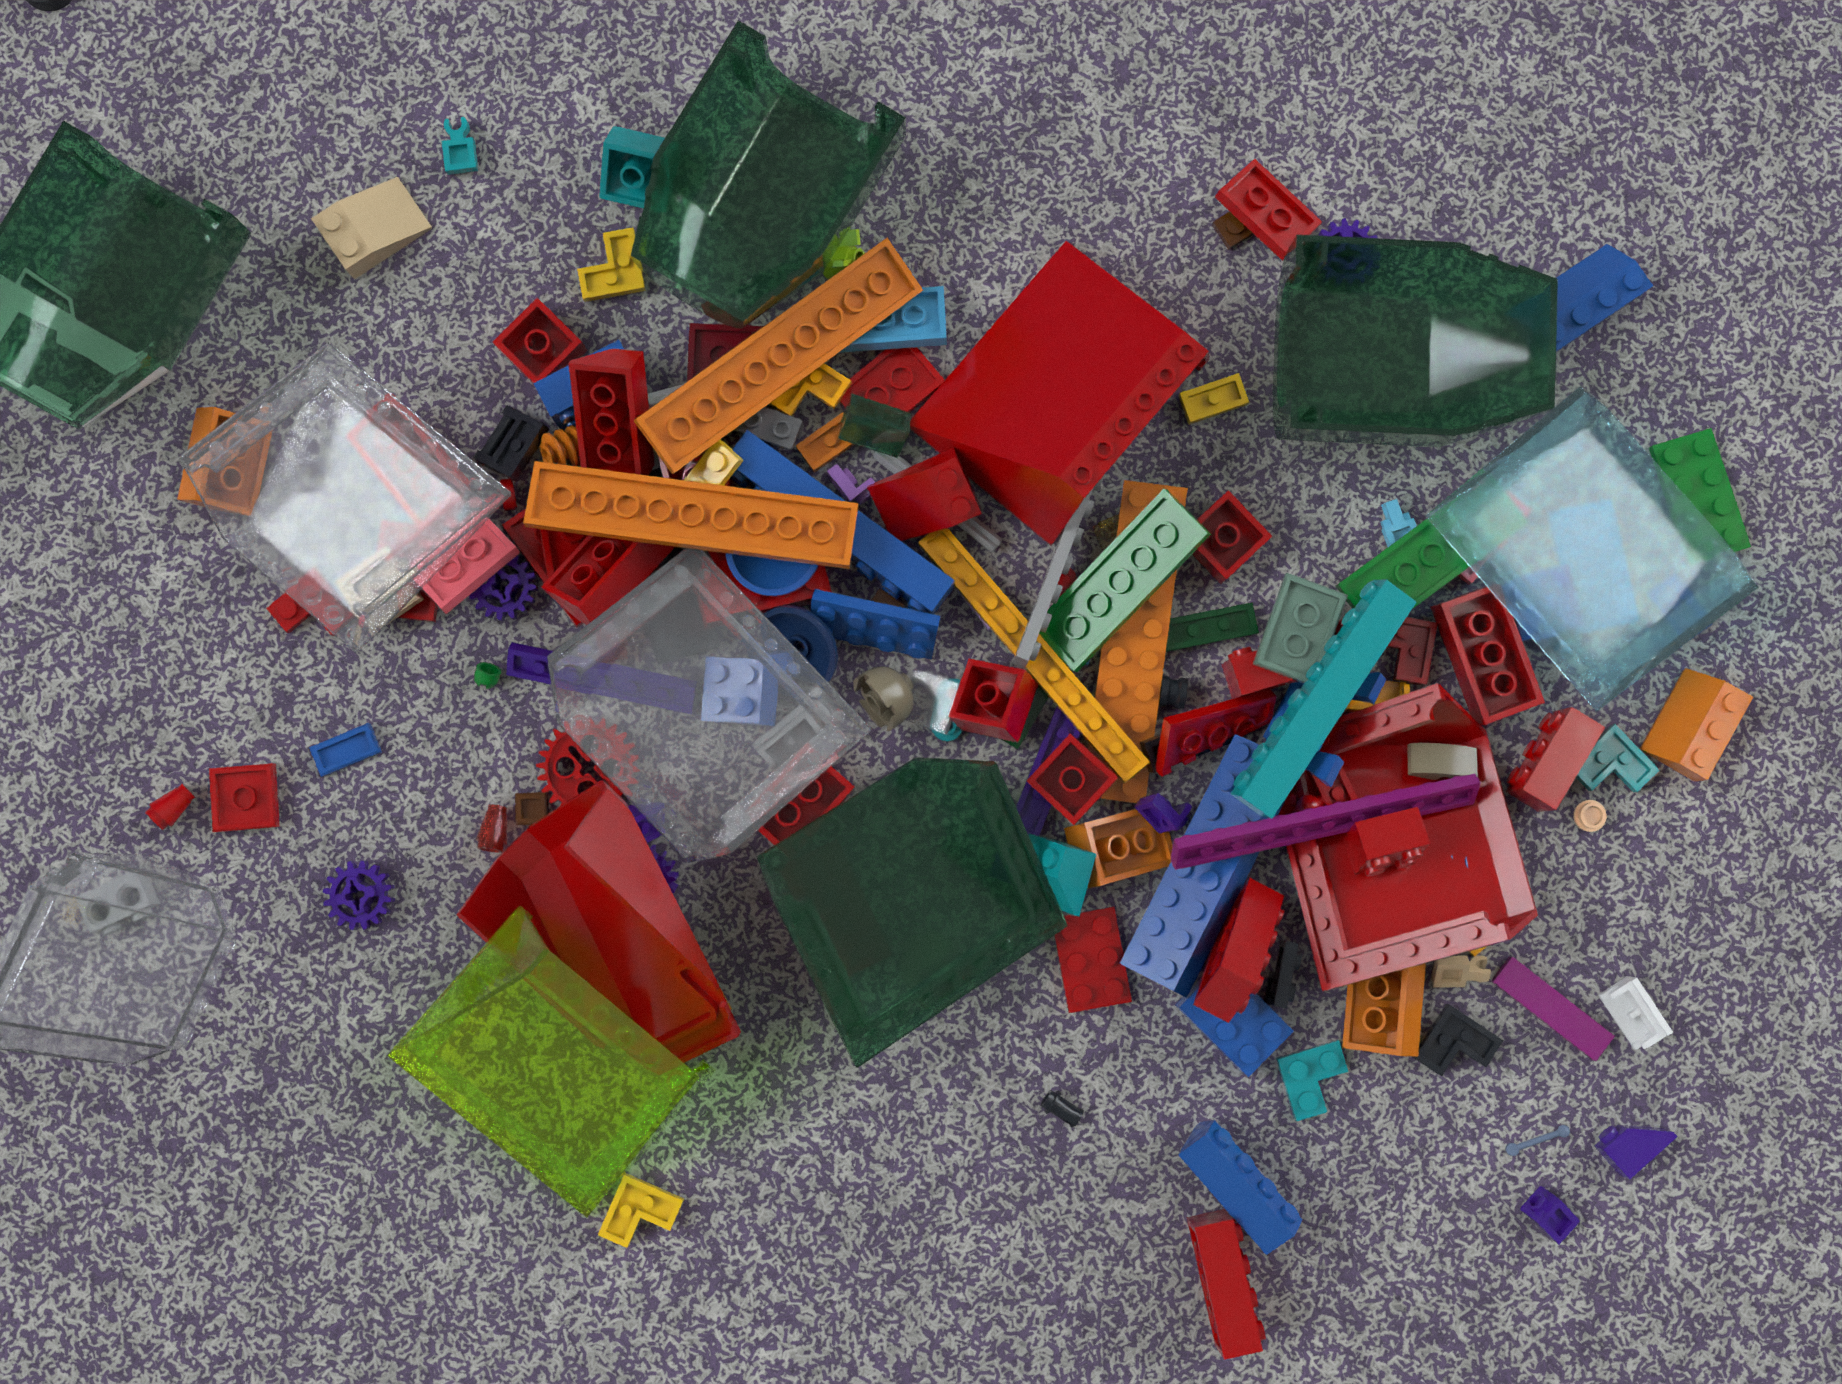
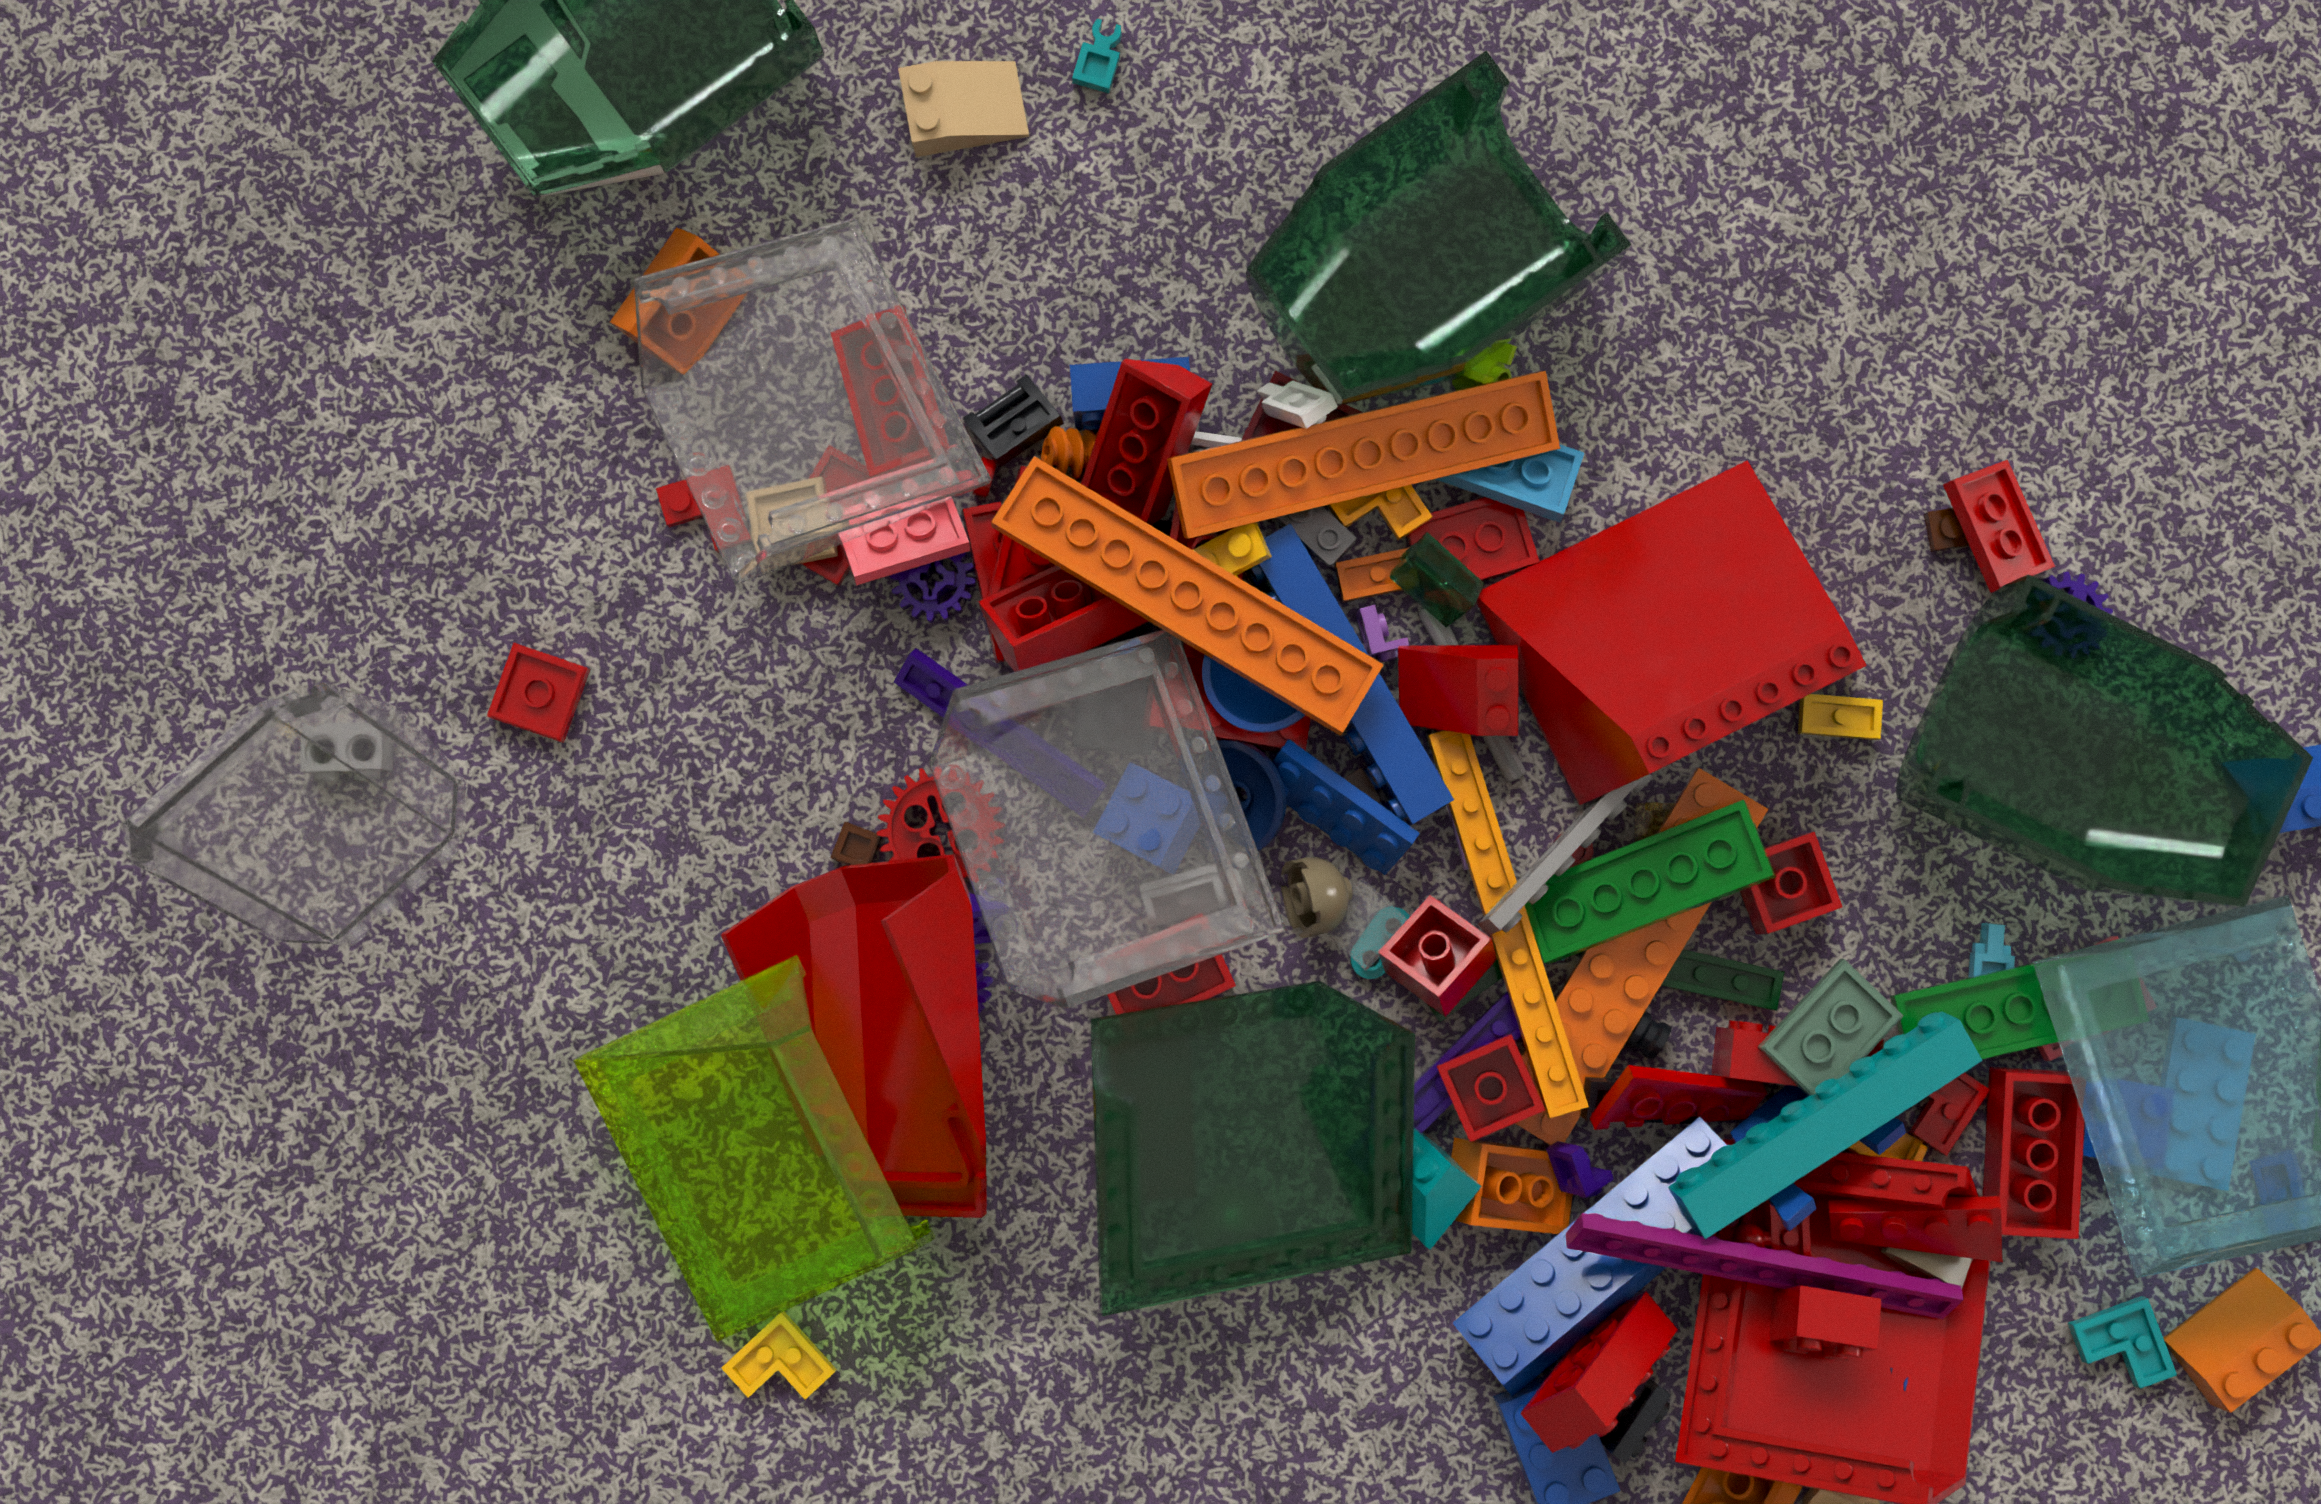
camera: 25 degrees right, 0 degrees up
red cone [145,784,195,830] -> none
blue tile [309,723,382,777] -> none
dark purple gear [322,861,395,930] -> none
green hinge [474,662,502,689] -> none
clear red cone [475,804,507,853] -> none
red brick [492,298,588,385] -> none
yellow plate [577,227,646,302] -> none
teal slope [599,126,674,212] -> none
black pin [1040,1090,1084,1128] -> none
red plate [1051,906,1132,1013] -> none
brick [1506,707,1605,812] -> none
light nougat plate [1574,800,1607,832] -> none
none -> white hinge [1257,381,1338,429]
none -> red wing [1828,1196,2003,1263]

